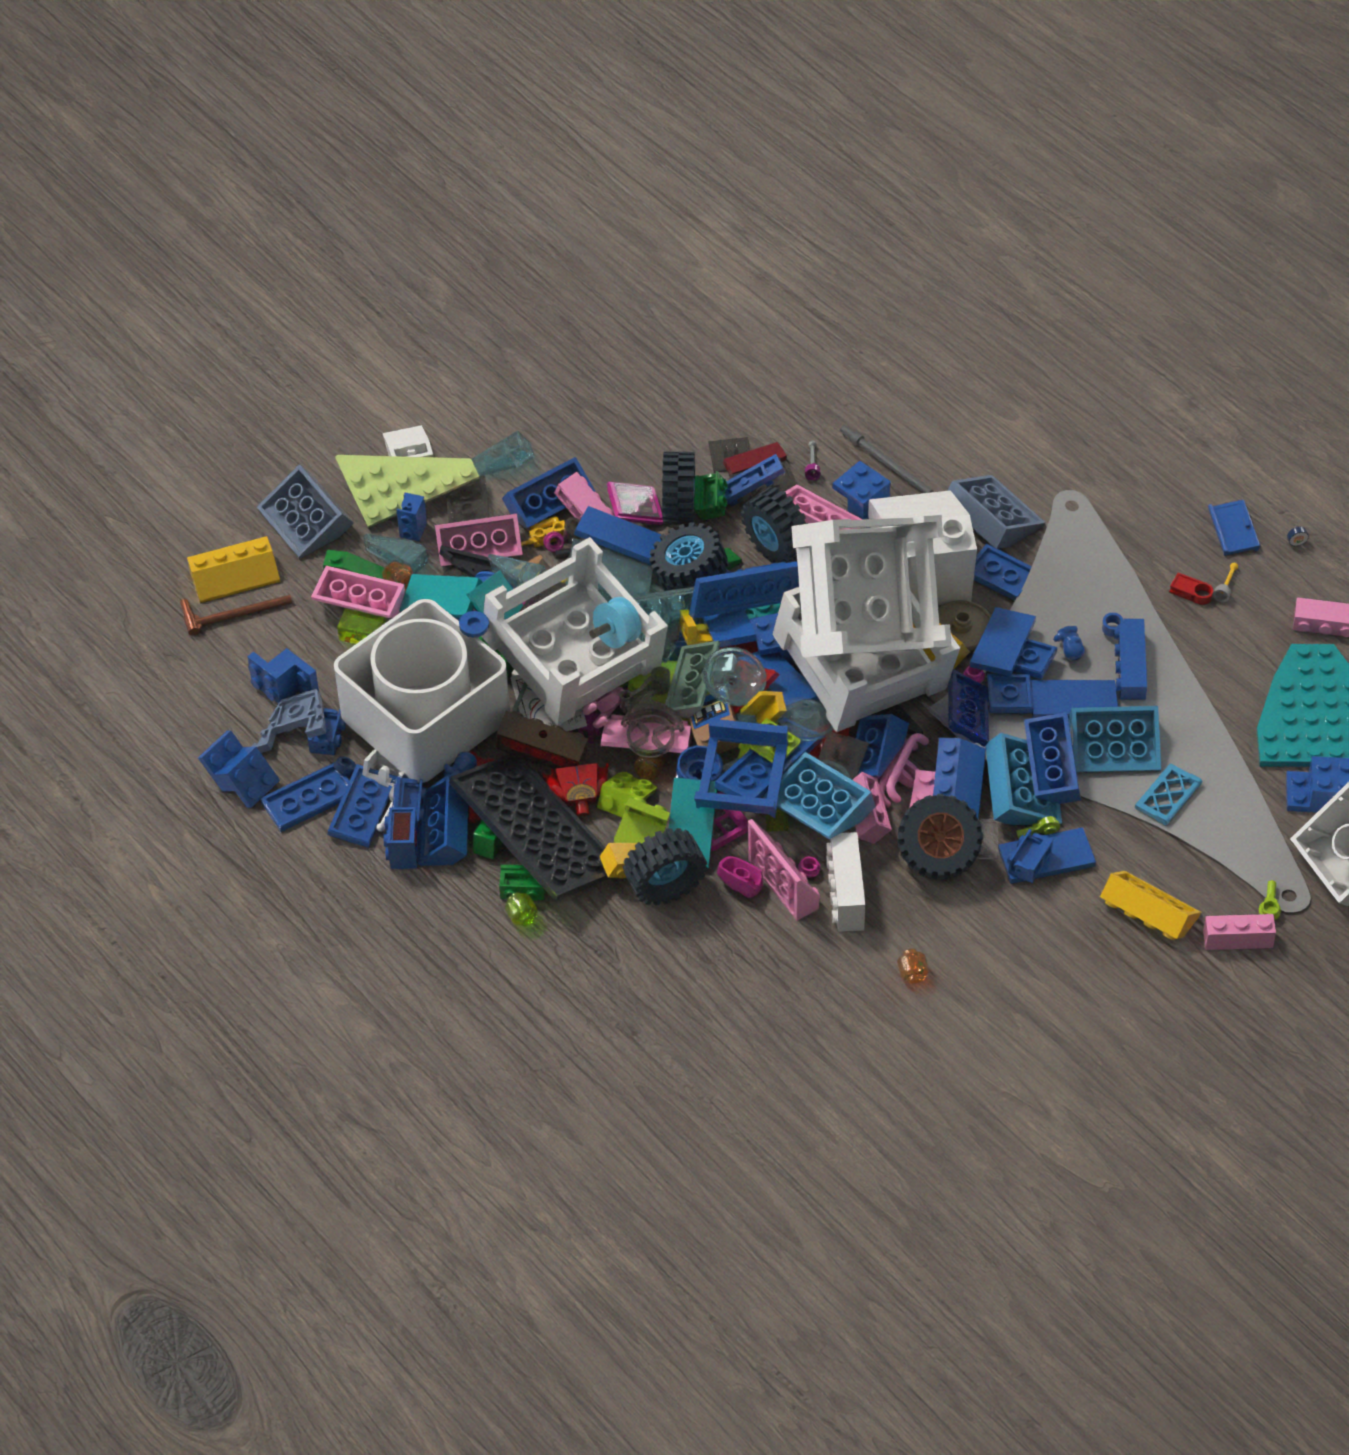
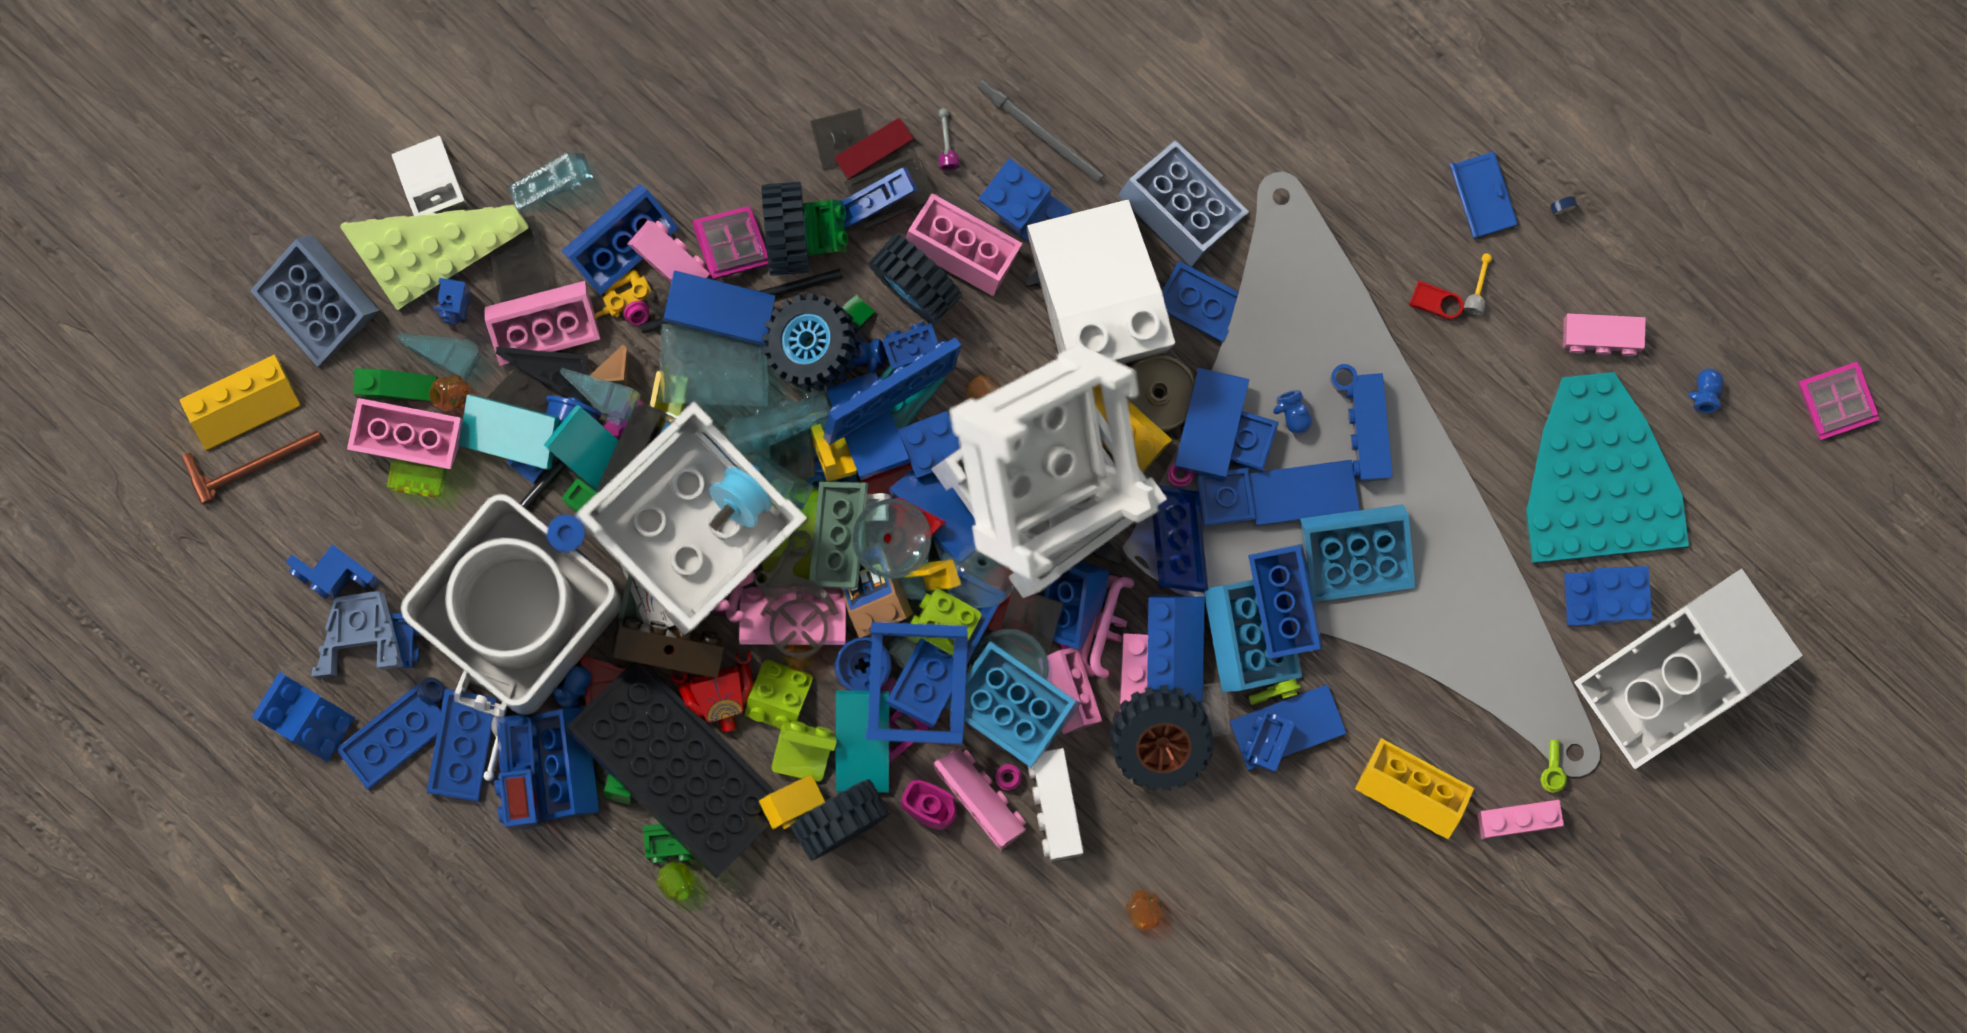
camera: 10 degrees left, 30 degrees up
dark azure window [1135,763,1203,825] -> none

